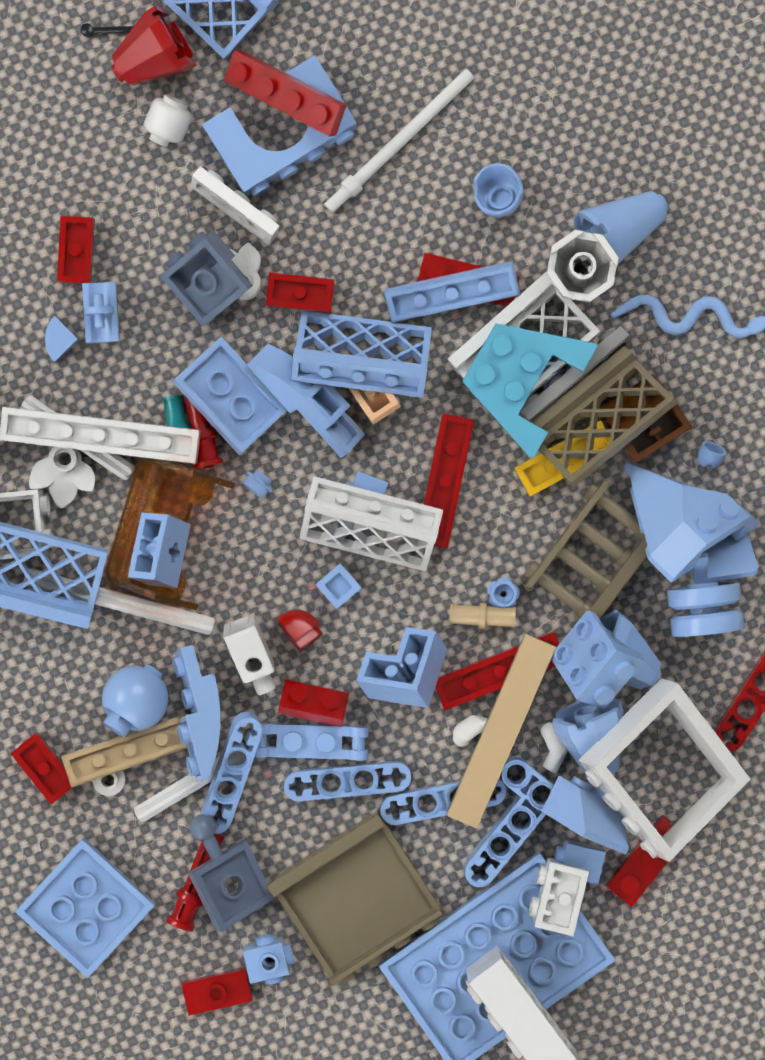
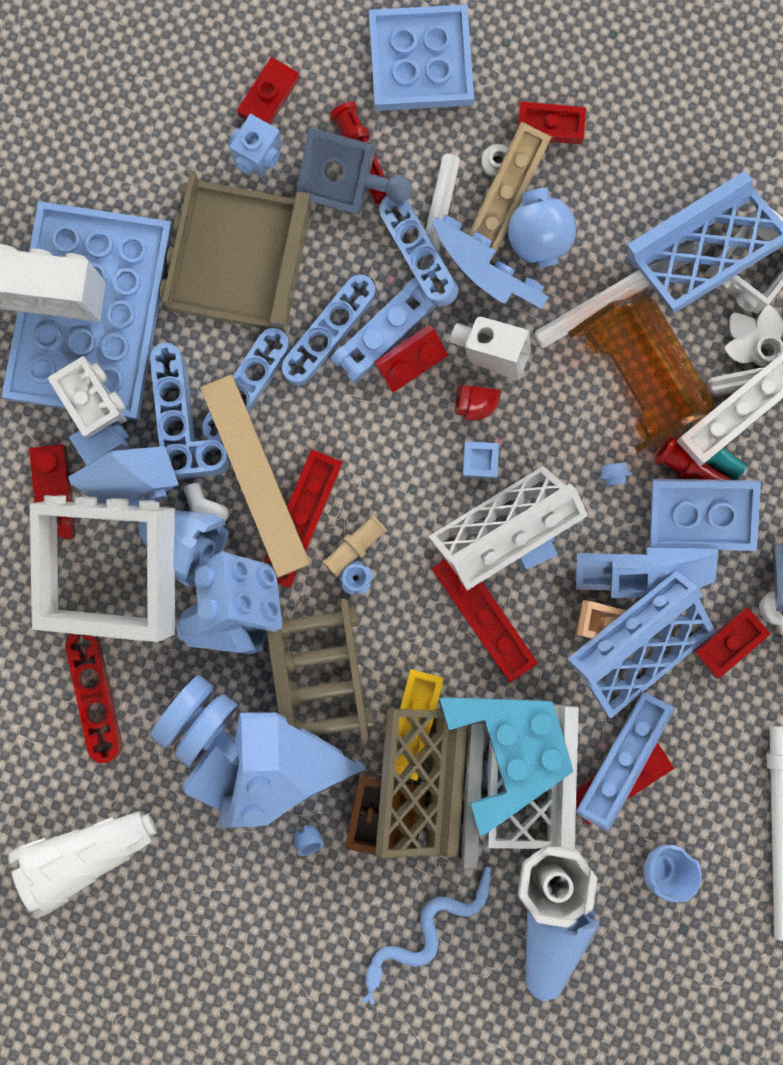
camera: 130 degrees right, 5 degrees down
light blue brick [128,512,191,588] -> none
light blue brick [356,627,448,708] -> none
white arm [453,715,488,747] -> none

